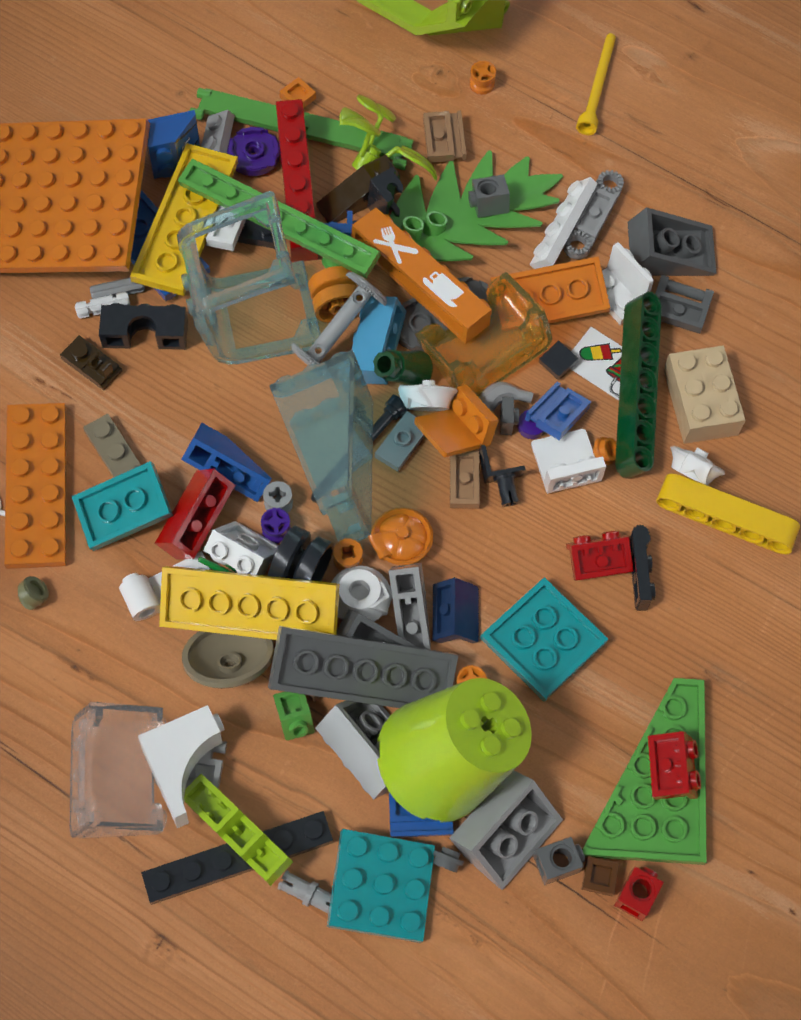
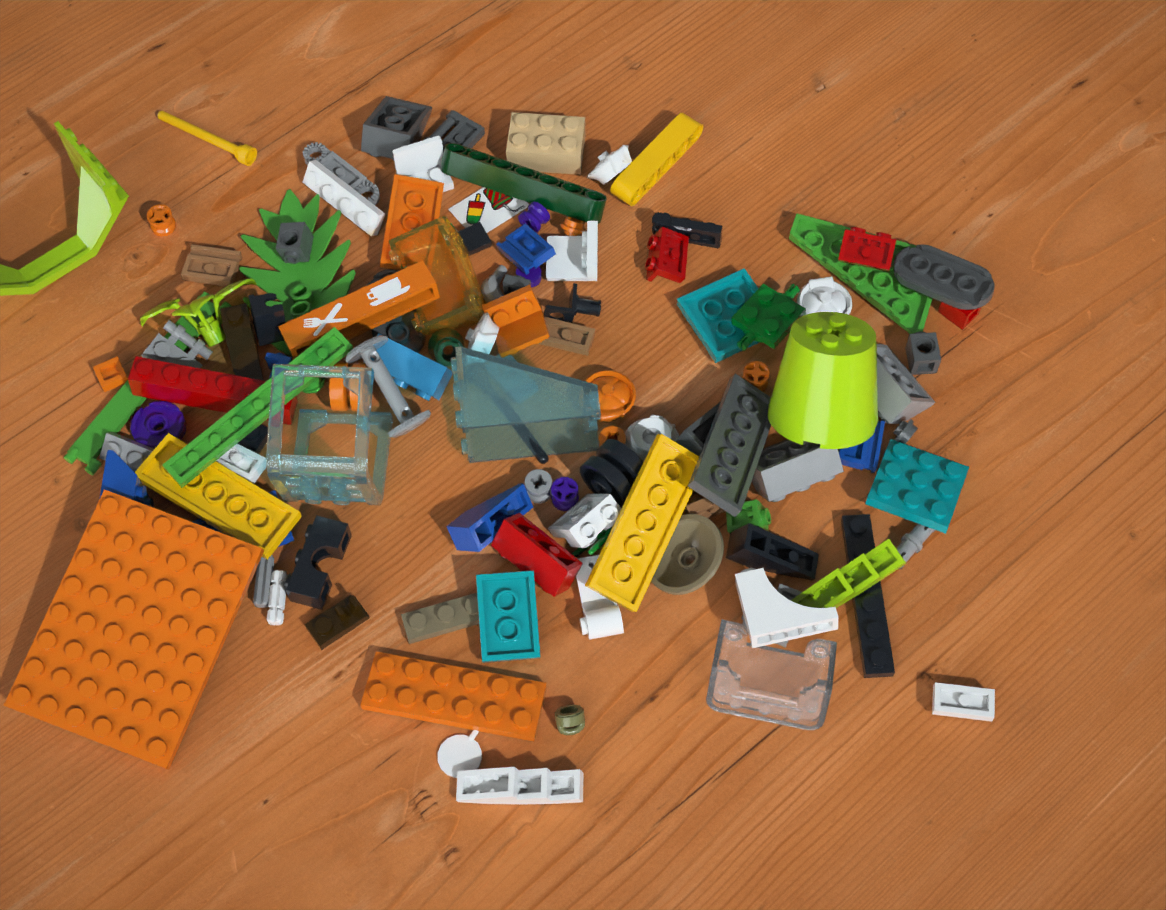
camera: 70 degrees left, 5 degrees down
light grey slope [389,563,431,650] -> none
dark blue panel [432,577,479,643] -> none
reddish brown plate [581,856,619,897] -> none
none -> light grey plate [142,320,213,369]
none -> dark purple wheel [518,201,550,233]
none -> black slope [726,523,819,581]
none -> green plate [731,284,806,351]
none -> white piece [797,276,852,315]
none -> dark grey tile [894,244,995,310]
none -> white plate [932,682,995,721]

